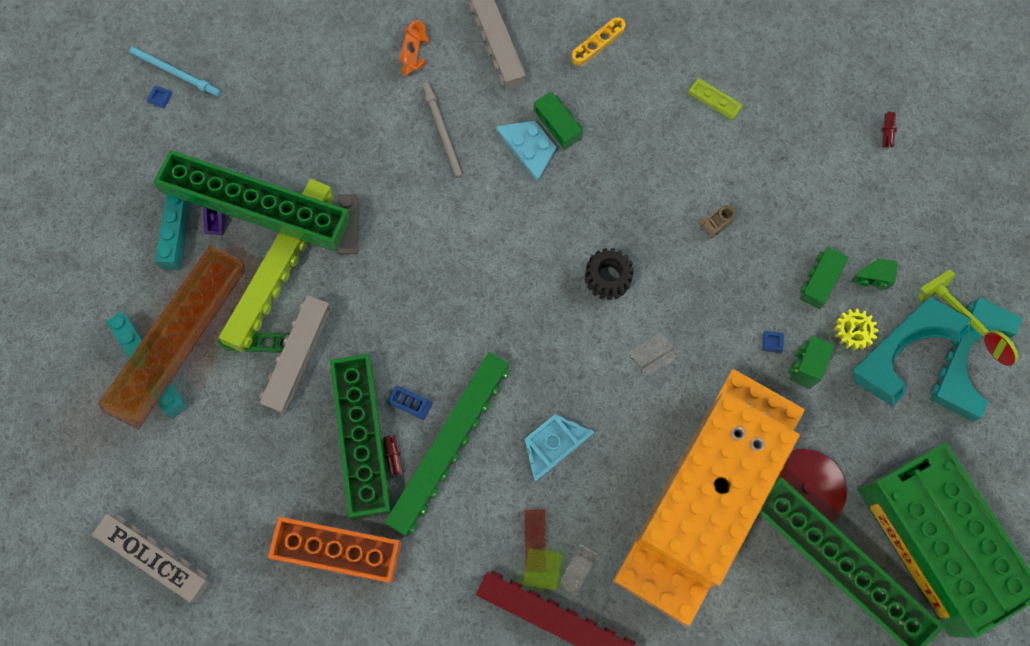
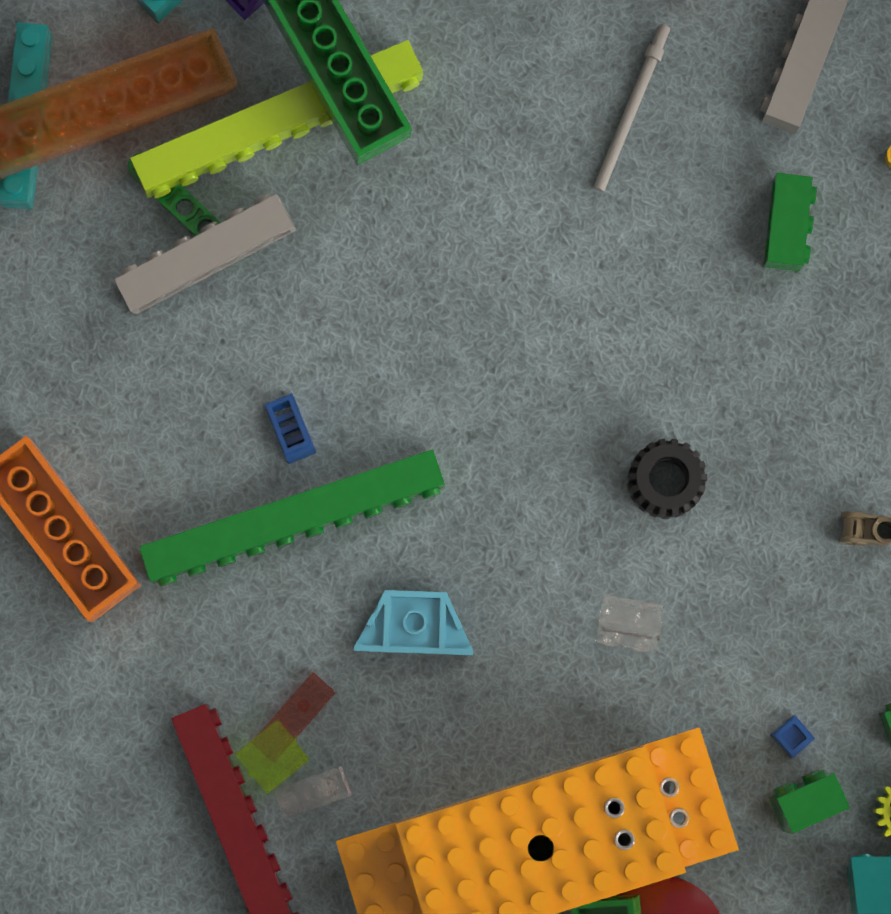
camera: 40 degrees right, 10 degrees up
green brick [330,354,392,520] -> none
dark grey slope [337,194,360,254] -> none
dark red axle [383,435,402,476] -> none
medium azure wing [496,121,556,181] -> none

